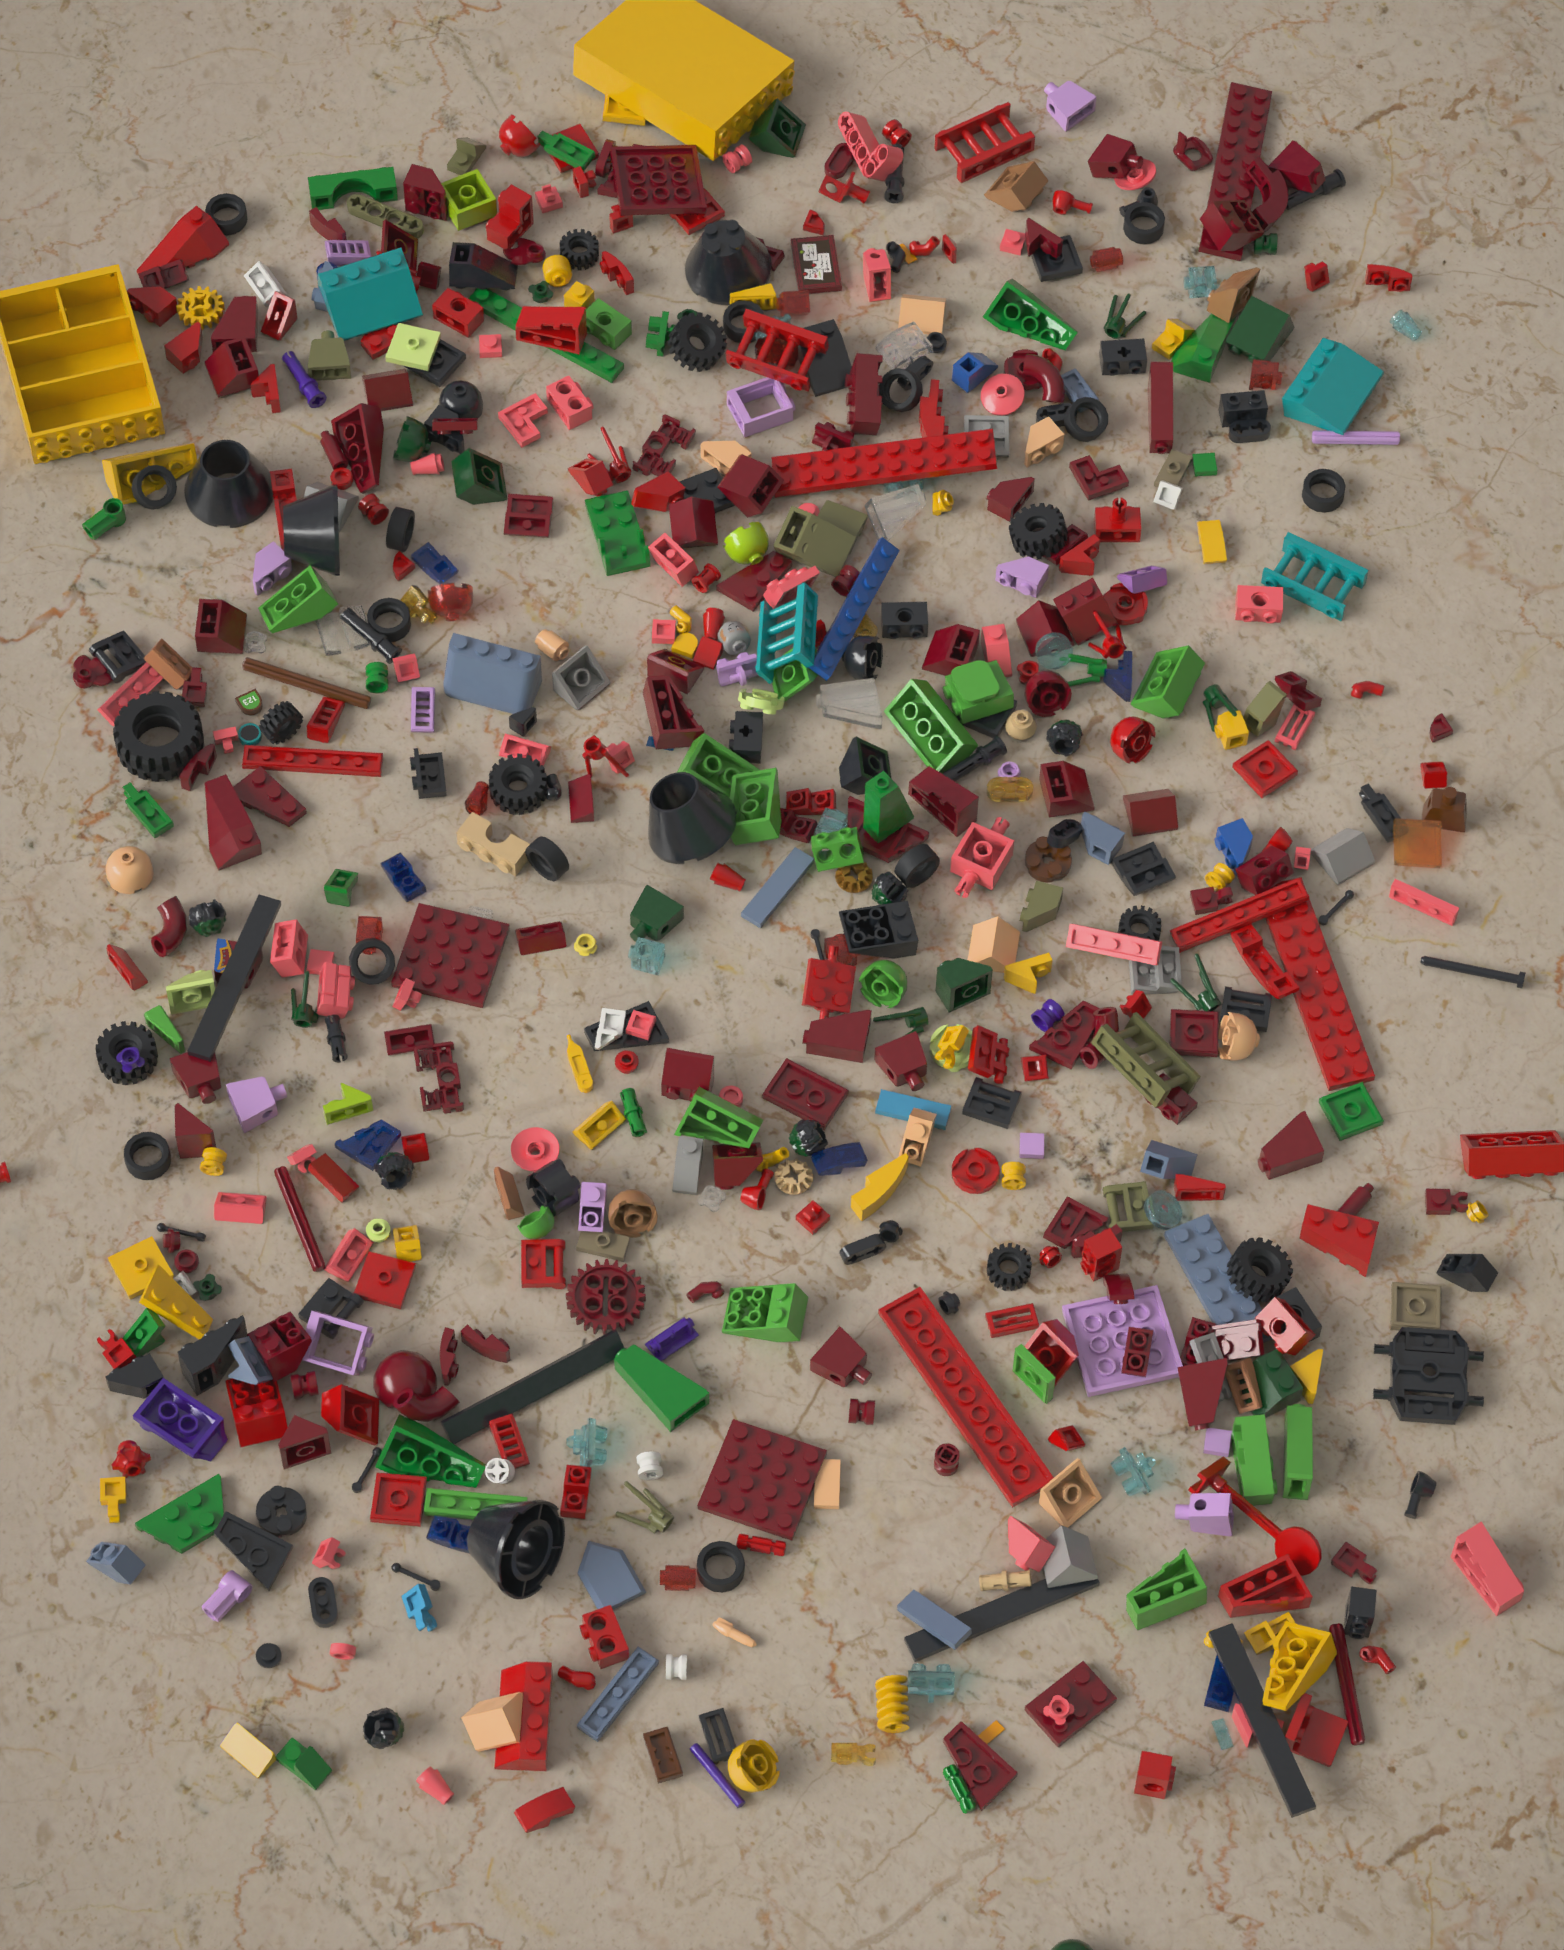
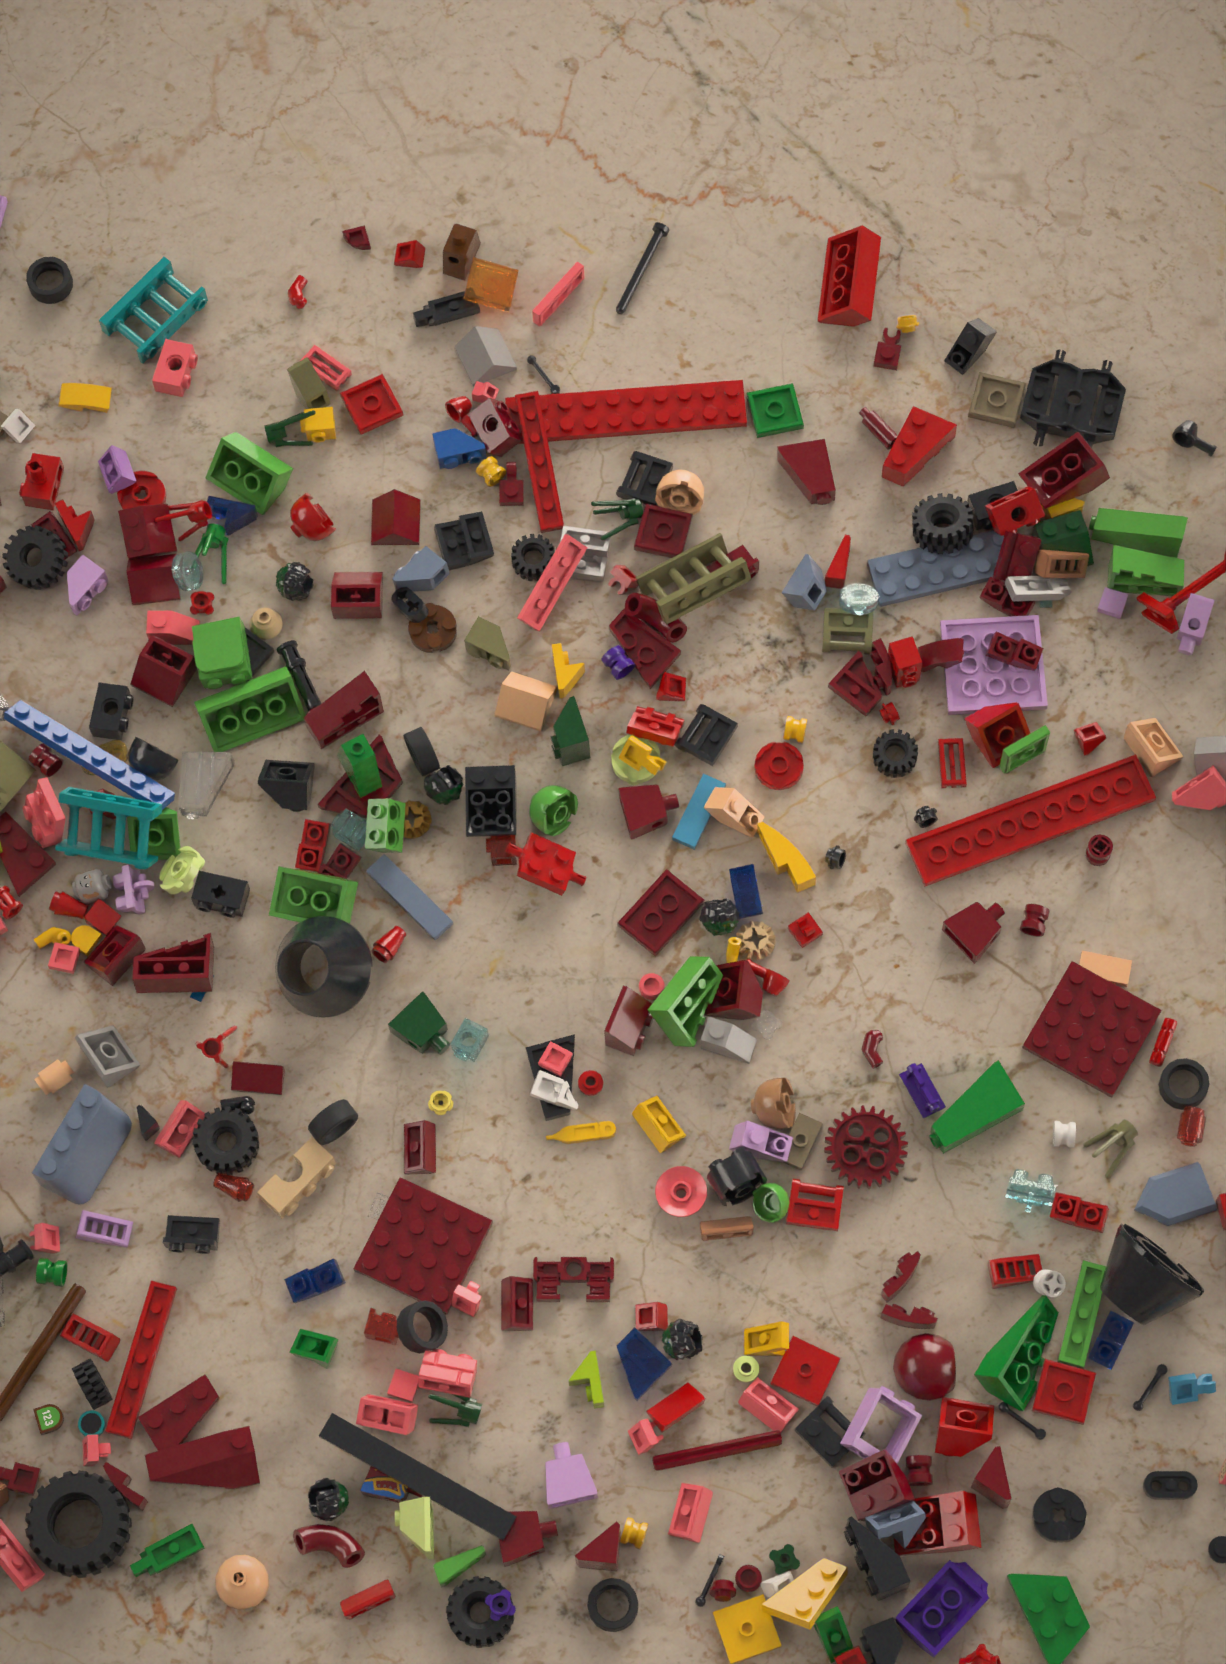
camera: 75 degrees left, 10 degrees up
lavender piece [201,1570,253,1622] -> none
black wing [214,1511,293,1591] -> none
coral tile [312,1537,346,1569] -> none
black pin [325,1015,348,1063] -> none
dark red cylinder [393,1386,460,1422] -> none
black tile [441,1330,624,1444] -> none
coral tile [605,741,635,774] -> none
green pin [620,1088,647,1137] -> none
bright green slope [677,733,760,798] -> none
bright green slope [722,1283,808,1342] -> none
dark red slope [802,1010,872,1063] -> none
black hinge [811,929,825,960] -> none
black beam [839,1234,886,1265] -> none
dark green plant [873,1007,929,1036] -> none
coral brick [950,817,1014,898] -> none
clear yellow plate [987,777,1033,802] -> none
lavender plate [998,762,1021,783] -> none
lavender tile [1019,1133,1044,1159] -> none
dark red cylinder [1024,670,1072,717] -> none
clear light blue hips [1110,1447,1156,1496] -> none
dark red slope [1177,1358,1228,1431] -> none
red slope [1231,924,1299,999] -> none
dark red slope [1275,671,1322,711] -> none
none -> dark red slope [1018,432,1110,509]

